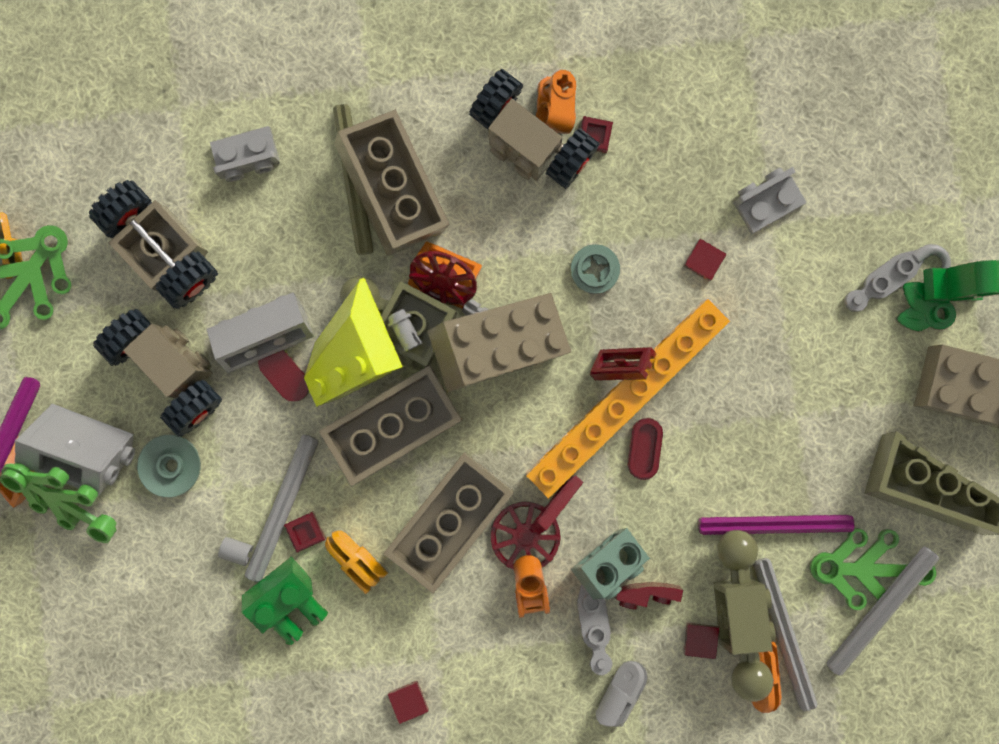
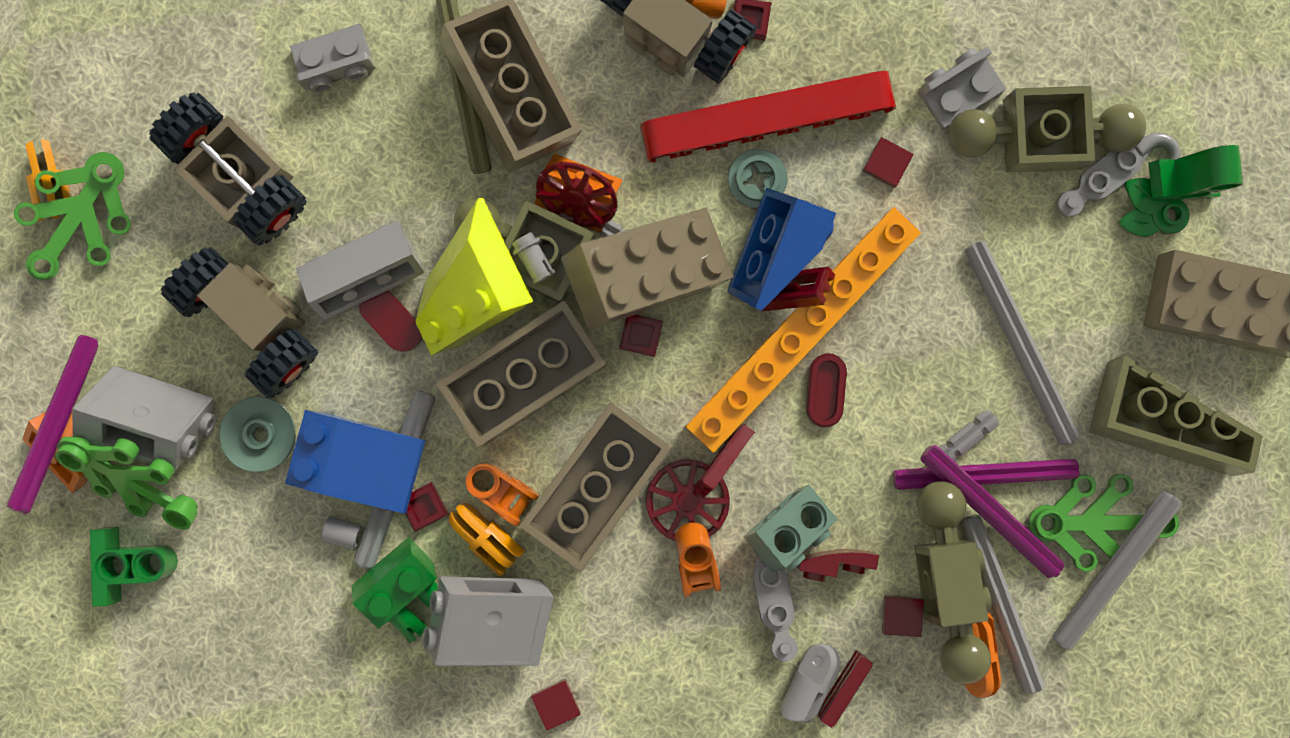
camera: 10 degrees left, 0 degrees up
none -> green tile [90,527,178,607]
none -> blue slope [285,410,426,513]
none -> light grey piece [423,576,554,666]
none -> orange piece [466,463,540,526]
none -> dark red tile [619,315,663,357]
none -> red beam [640,71,896,163]
none -> blue slope [727,188,836,310]
none -> dark red tile [817,650,873,728]
none -> magenta axle [920,444,1064,578]
none -> light grey axle [940,410,999,461]
none -> olive brick [948,86,1146,173]
none -> light grey axle [965,241,1080,445]

